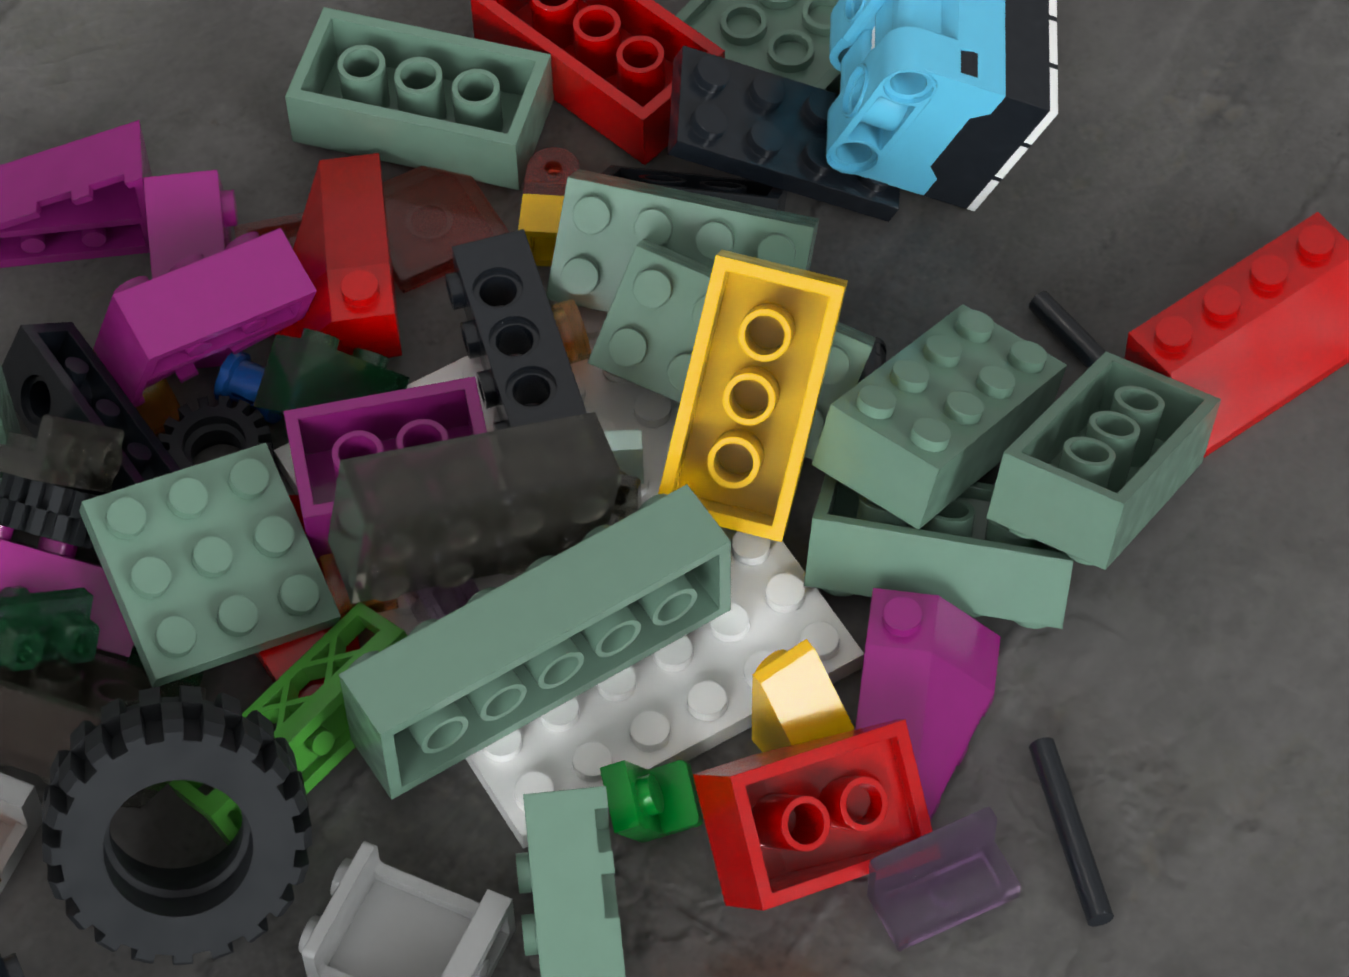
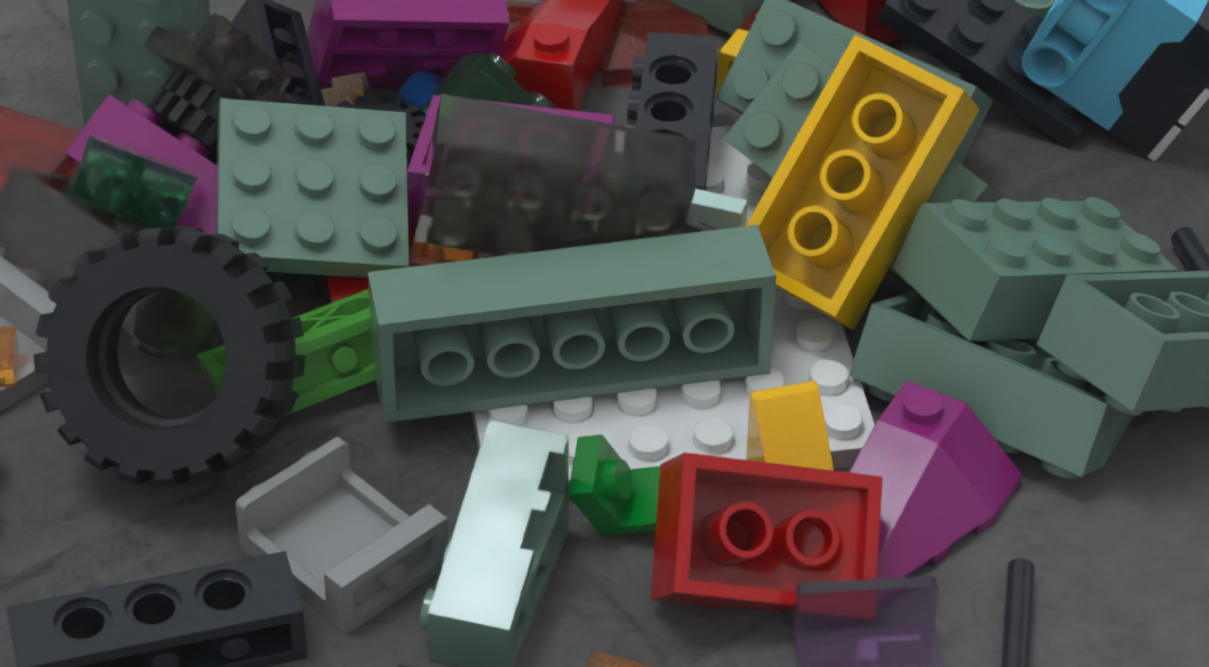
camera: 20 degrees right, 15 degrees down
clear orange tile [551,298,591,365] -> none

